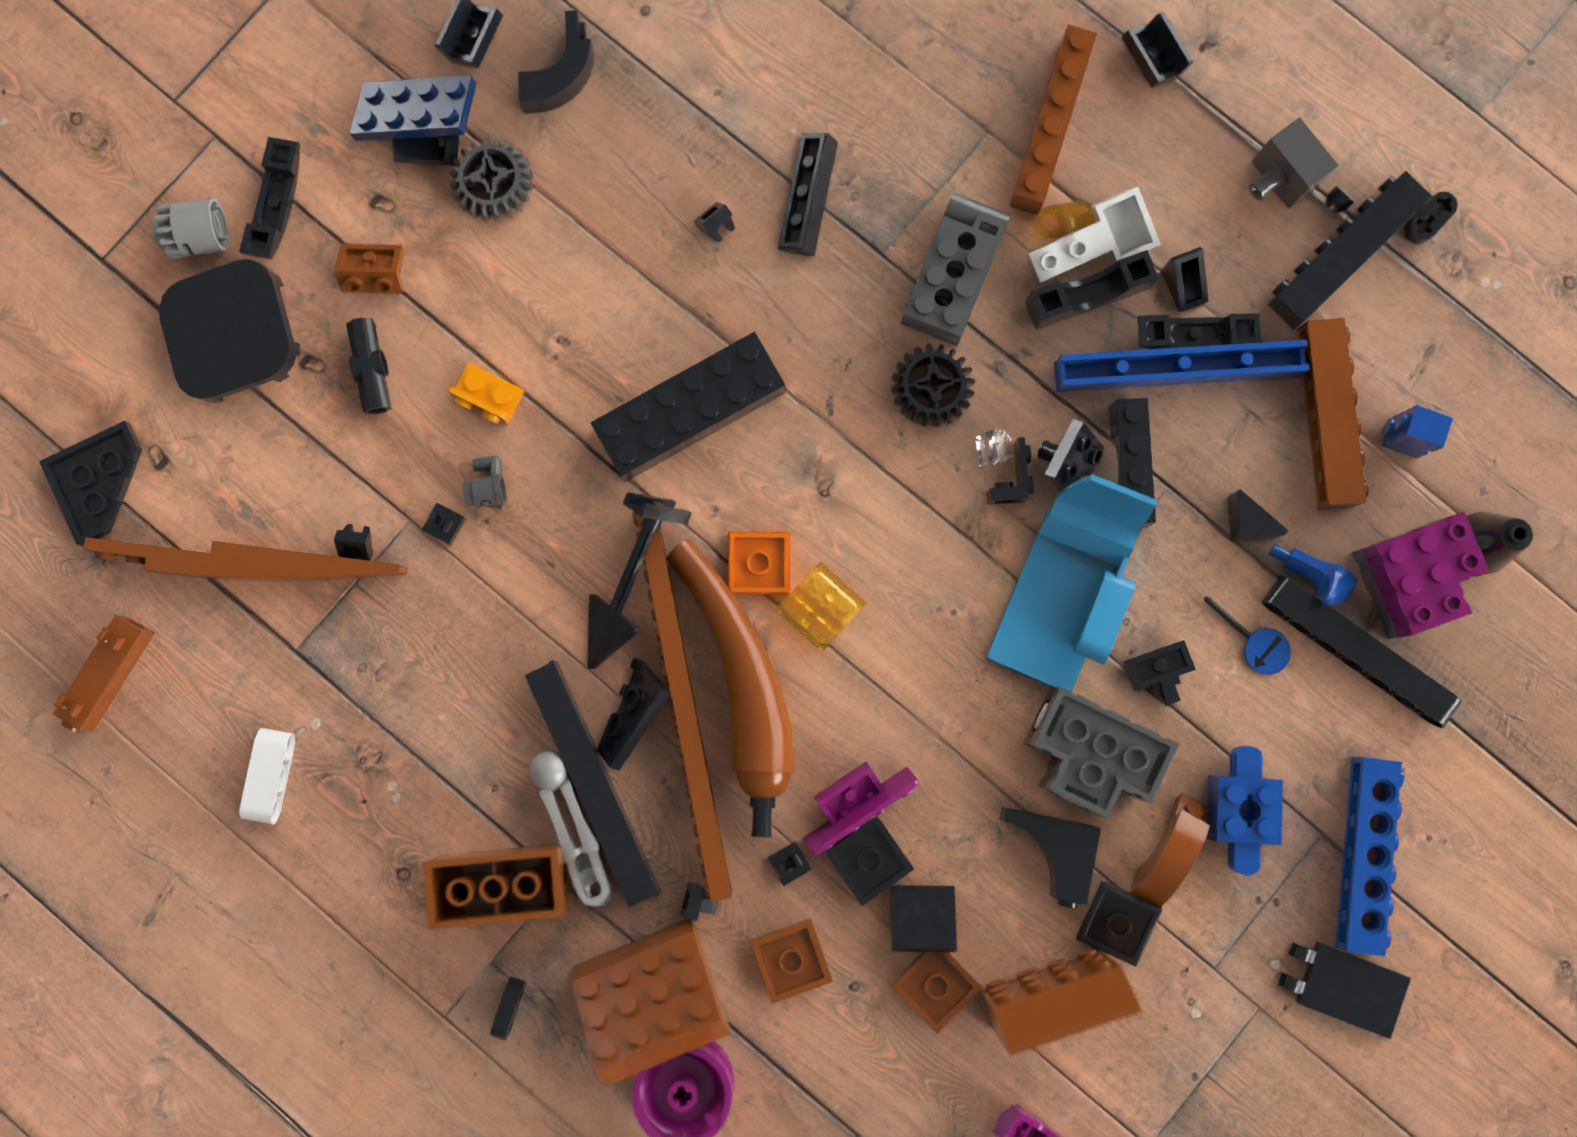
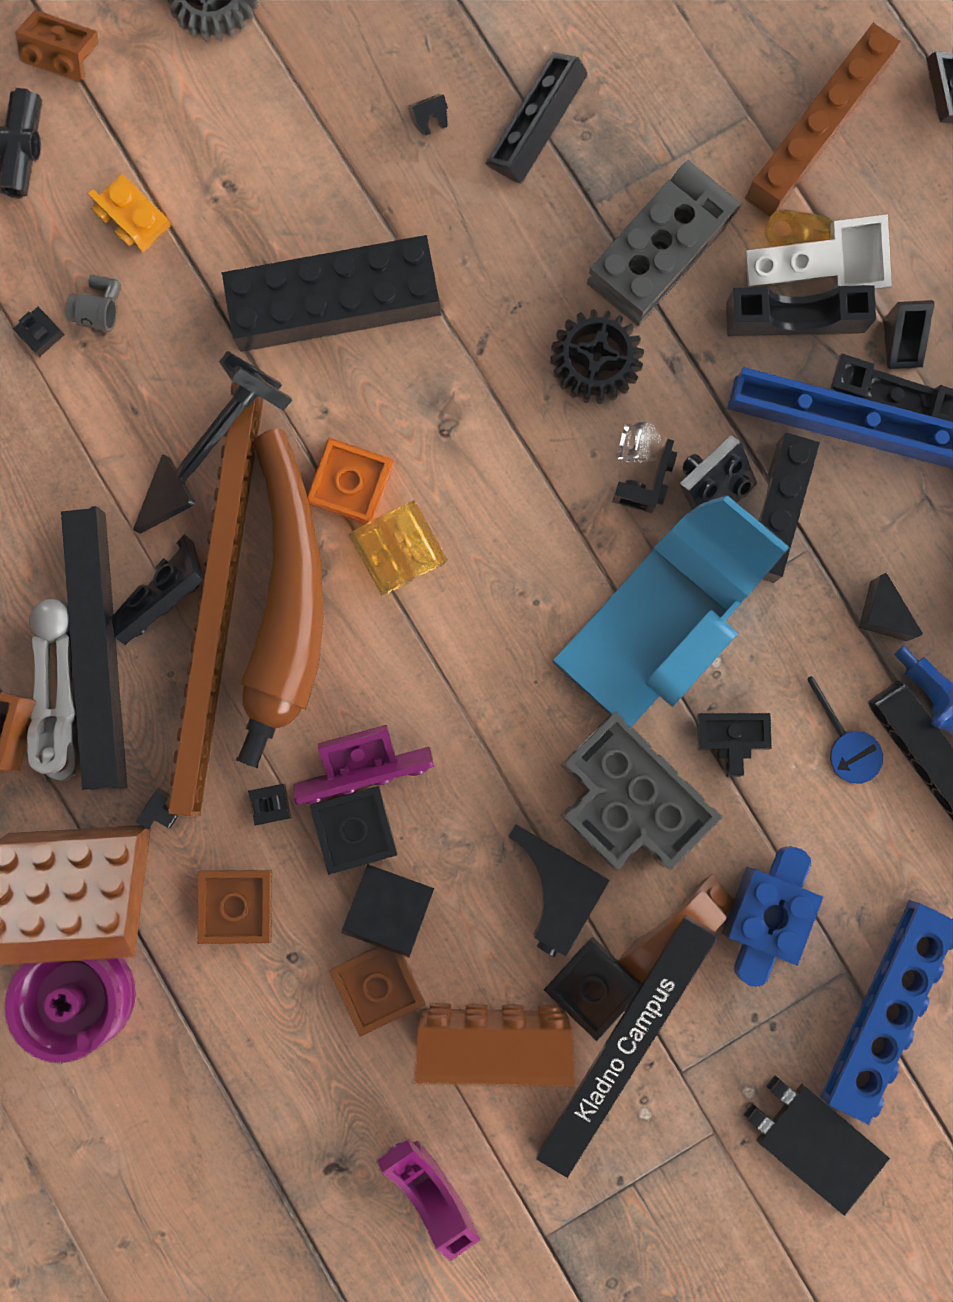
camera: 25 degrees right, 0 degrees up
none -> black tile [536,914,718,1178]

